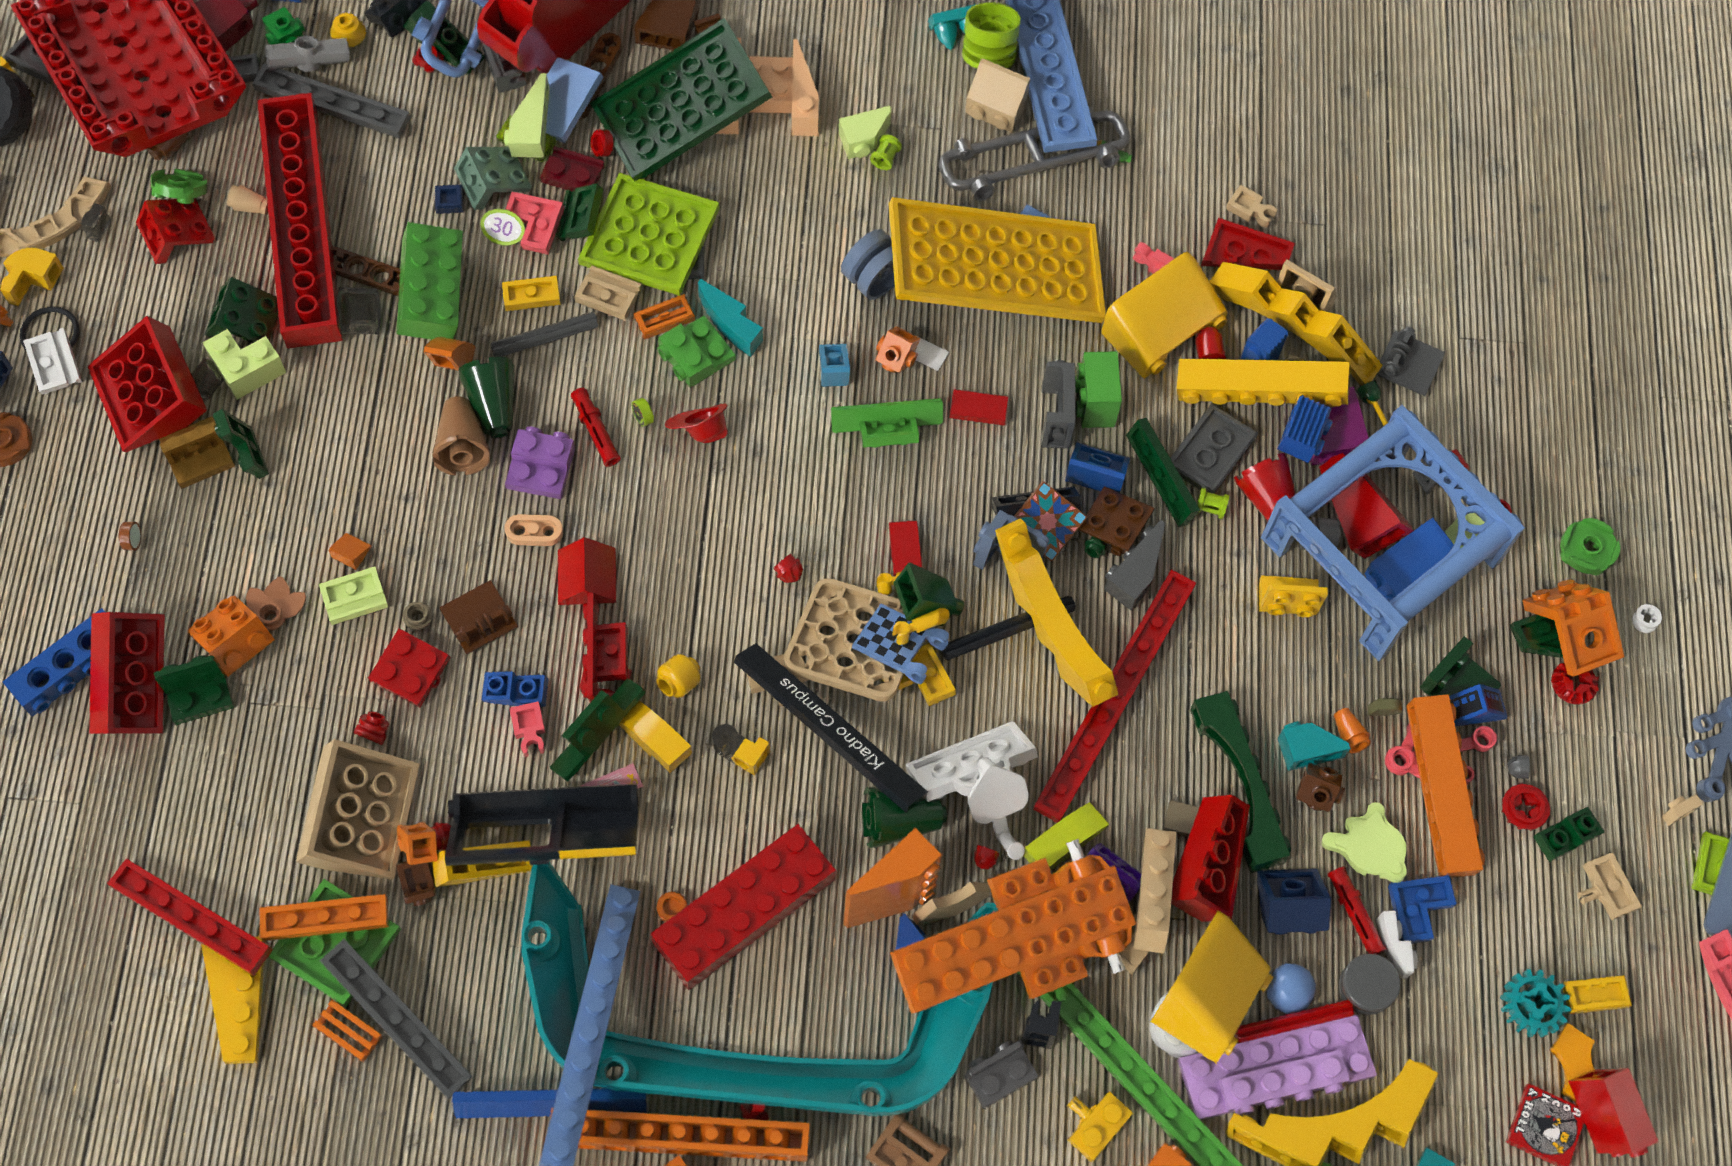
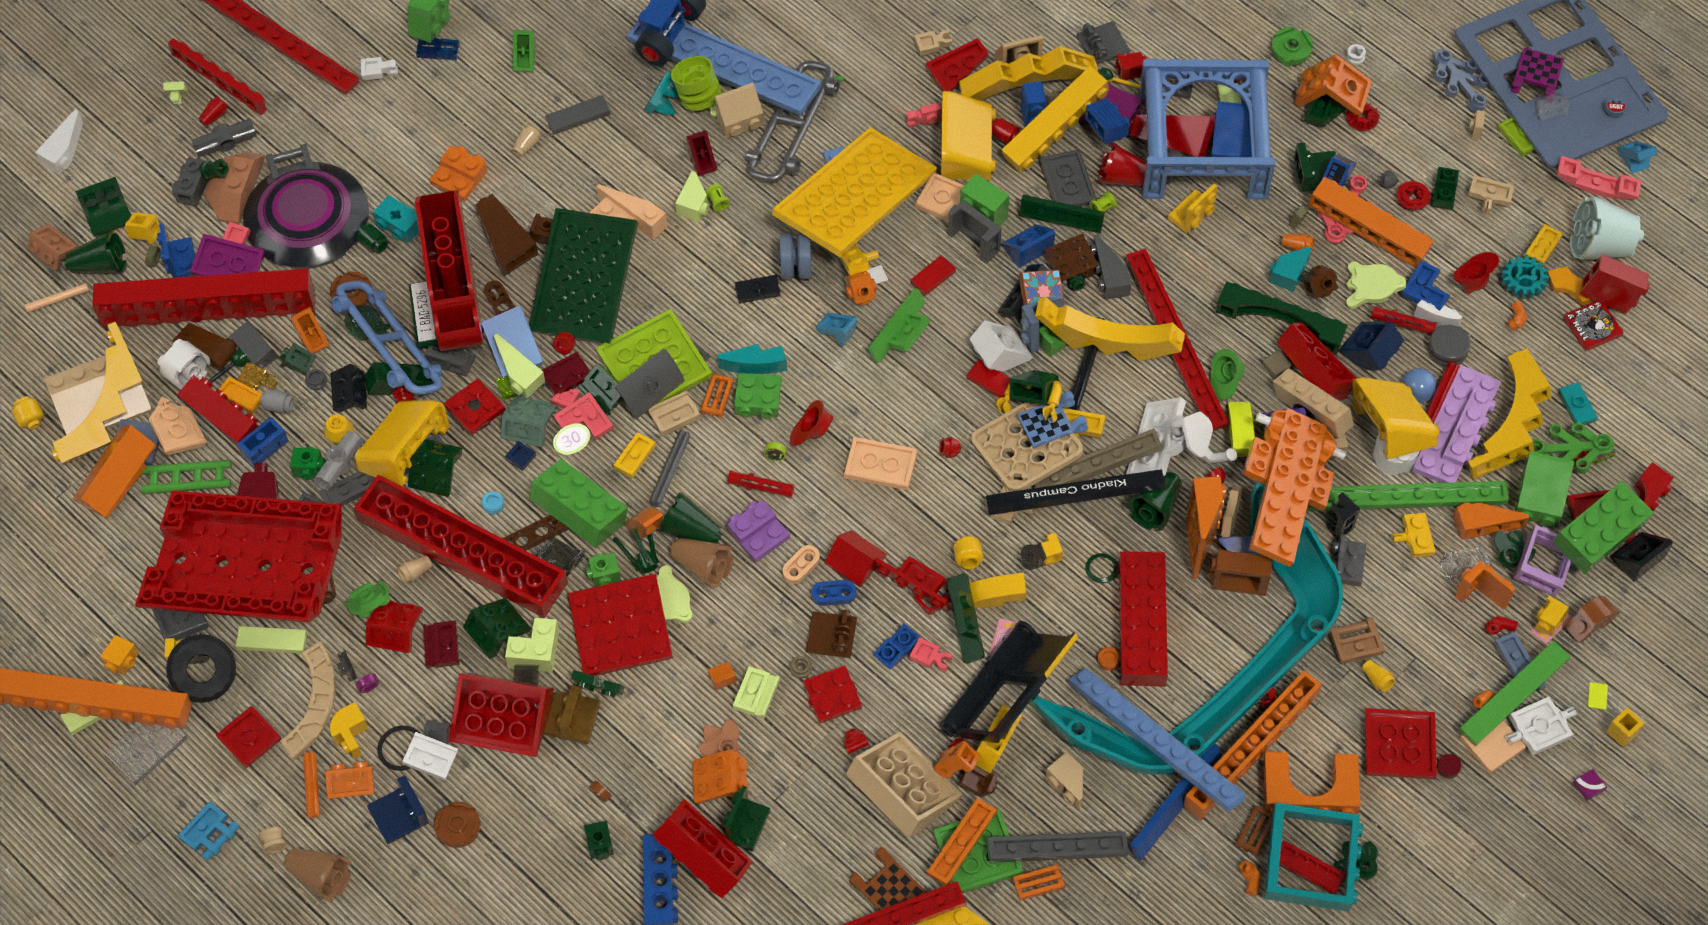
camera: 45 degrees left, 5 degrees down
none -> yellowish green tile [235,626,307,654]
none -> yellow windscreen [355,400,450,487]
none -> magenta tile [356,673,380,693]
none -> dark green bracket [408,439,462,497]
none -> dark red plate [423,620,460,669]
none -> dark grey tile [424,720,450,744]
none -> red piece [444,378,506,436]
none -> medium azure tile [482,491,504,515]
none -> coral tile [551,389,581,409]
none -> red plate [568,574,673,676]
none -> dark green brick [584,820,614,860]
none -> bright green brick [586,552,621,587]
none -> dark green plant [613,529,659,574]
none -> dark grey shield [615,349,685,419]
none -> yellowish green tile [657,565,692,623]
none -> dark red slope [686,130,718,176]
none -> black plate [735,275,781,304]
none -> blue plate [811,580,856,606]
none -> yellow plate [839,245,879,275]
none -> light nougat tile [844,437,918,490]
none -> dark orange flag [849,847,927,911]
none -> light nougat tile [915,173,965,222]
none -> white slope [970,321,1033,372]
none -> dark tan plate [1034,428,1163,488]
none -> bright green panel [1039,325,1067,357]
none -> tan slope [1046,752,1083,809]
none -> dark green piece [1085,553,1118,583]
none -> red brick [1115,51,1147,81]
none -> dark orange window [1209,549,1272,596]
none -> bright green piece [1210,349,1245,401]
none -> red piece [1453,252,1500,294]
none -> orange arm [1508,301,1527,330]
none -> light aqua cone [1570,197,1644,260]

